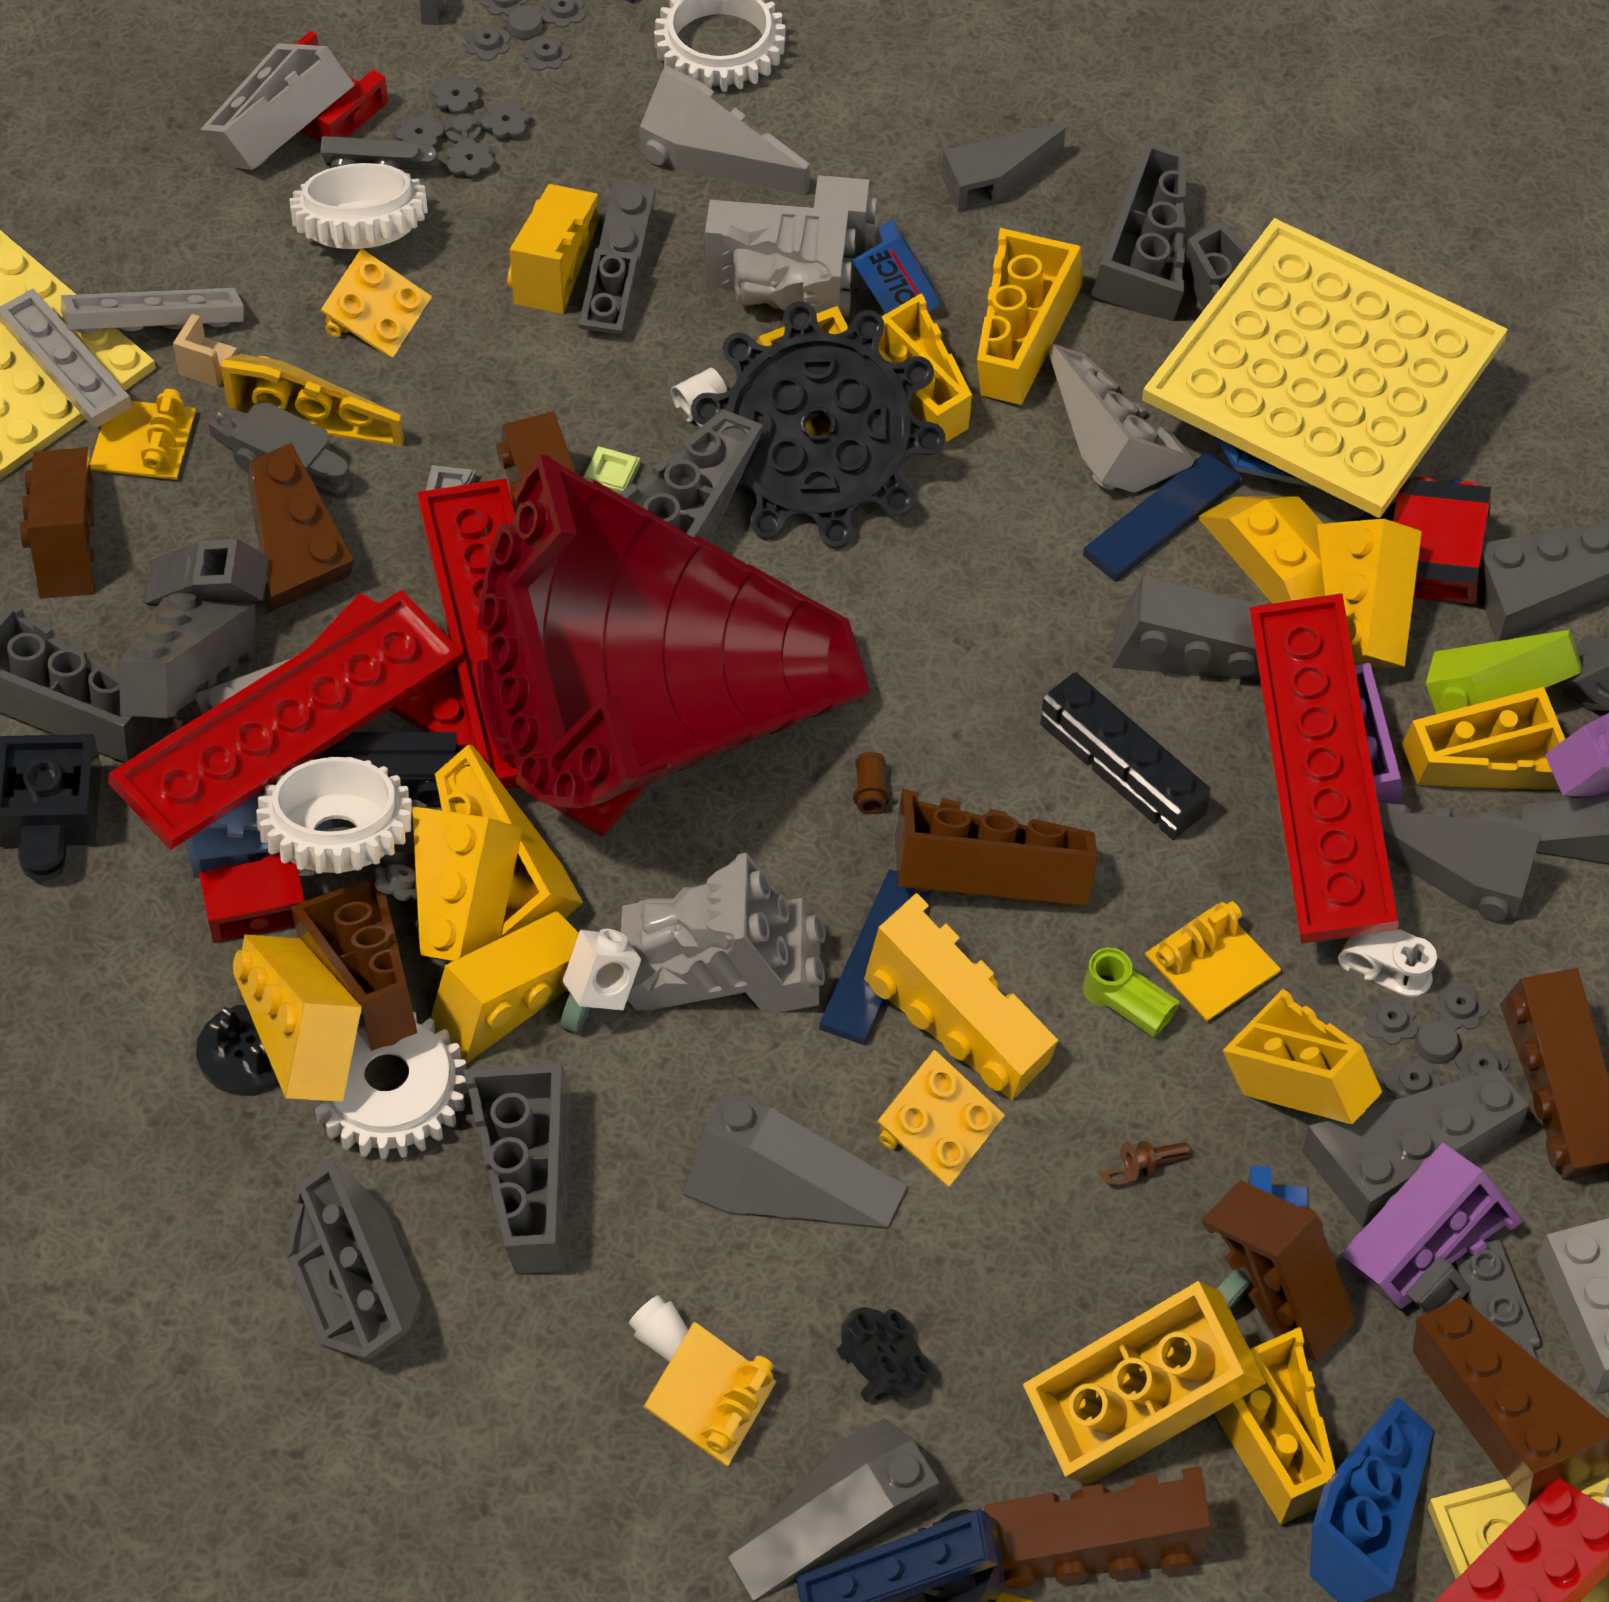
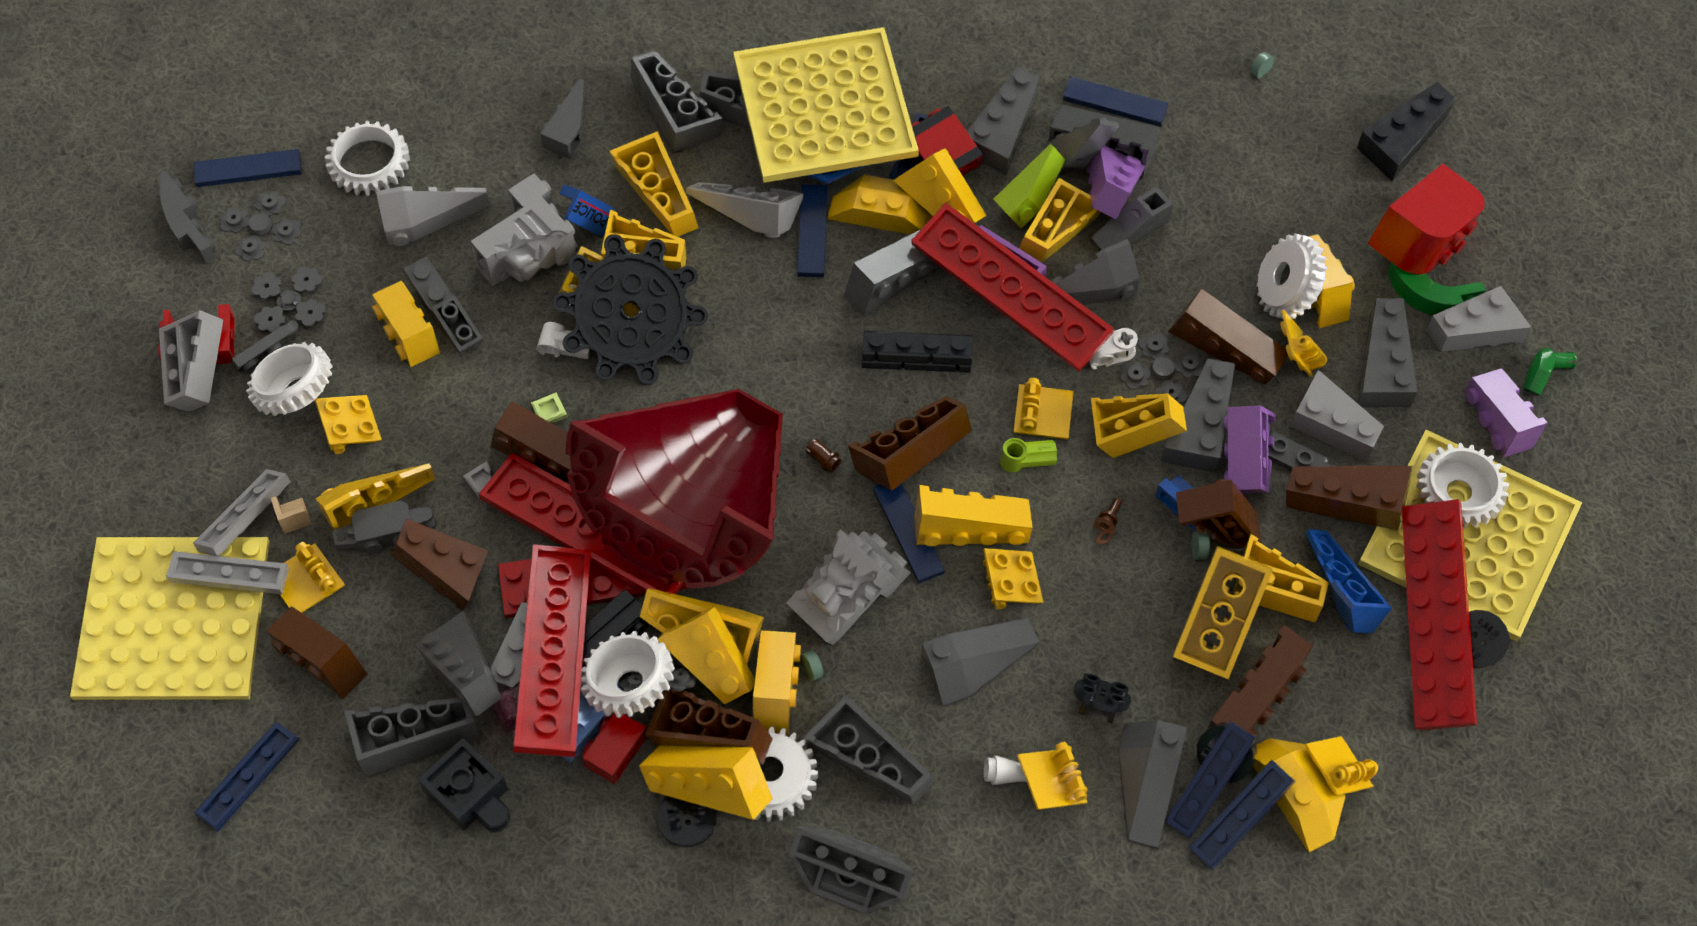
camera: 45 degrees left, 5 degrees up
dark grey slope [145,539,269,605] -> none
white brick [563,929,641,1010] -> none
dark grey wedge [620,409,763,542] -> none
dark grey tile [1405,1256,1470,1314] -> none

